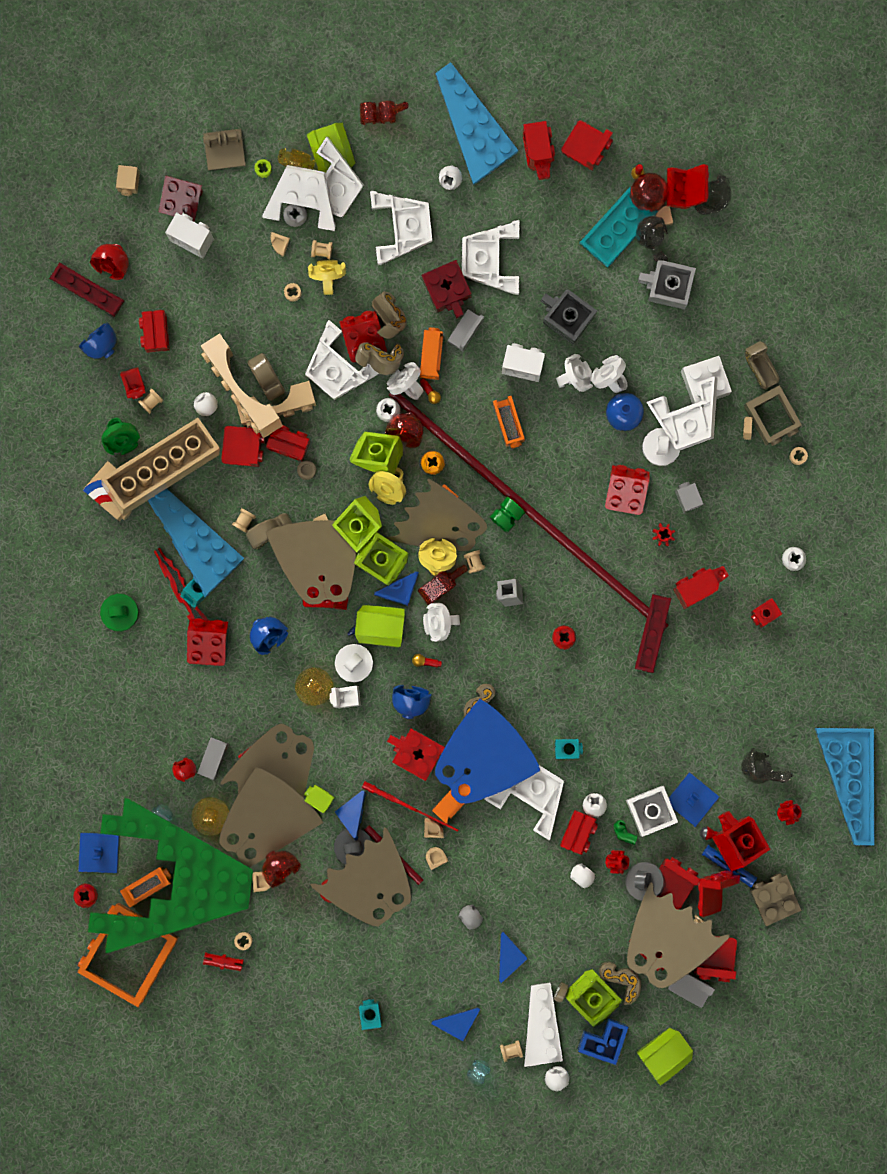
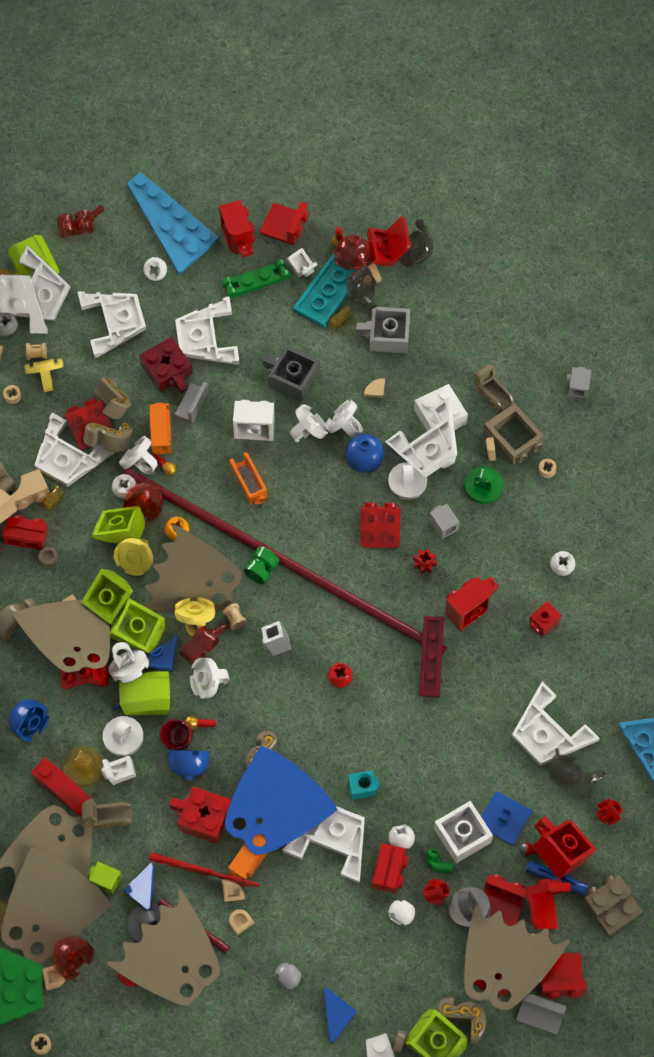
camera: 15 degrees left, 20 degrees down
none -> red slope [31,757,91,817]
none -> clear yellow pin [42,486,65,511]
none -> dark tan animal [82,799,132,829]
none -> white tile [109,642,149,683]
none -> dark red hair [159,719,193,750]
none -> green plate [221,259,291,299]
none -> white bracket [286,248,317,277]
none -> clear yellow pin [329,306,353,329]
none -> tan tile [364,379,385,398]
none -> green tile [464,466,504,504]
none -> white wing [512,682,600,766]
none -> light grey brick [566,367,592,399]

